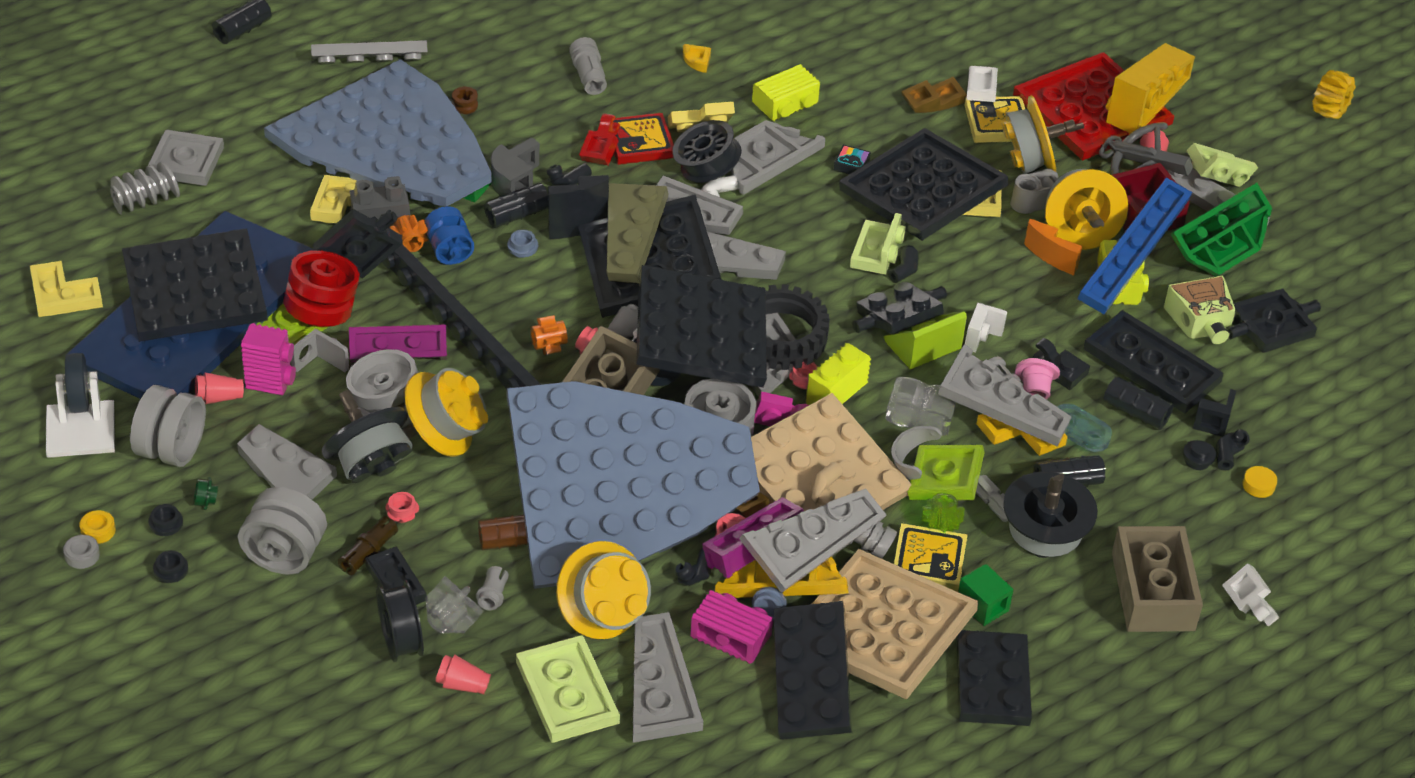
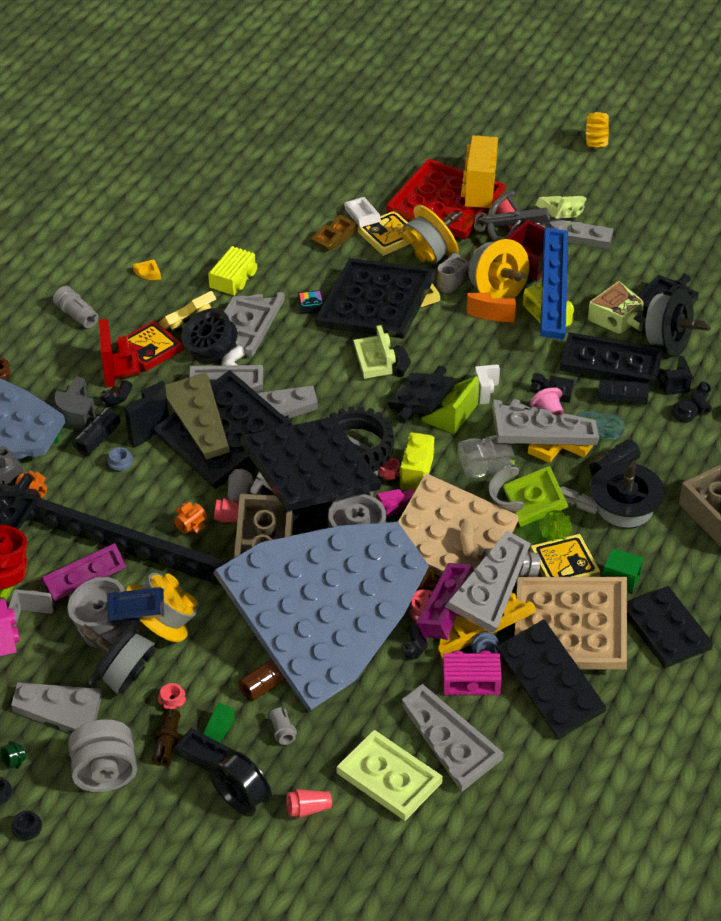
camera: 25 degrees left, 0 degrees up
blue wheel [425,206,474,265] -> none
clear piece [425,576,484,634] -> none
yellow piece [556,541,651,639] -> none
green wedge [1171,183,1272,277] -> none
none -> red tile [99,319,115,388]
none -> dark blue tile [107,587,164,623]
none -> green piece [203,702,235,742]
none -> piece [642,289,711,356]

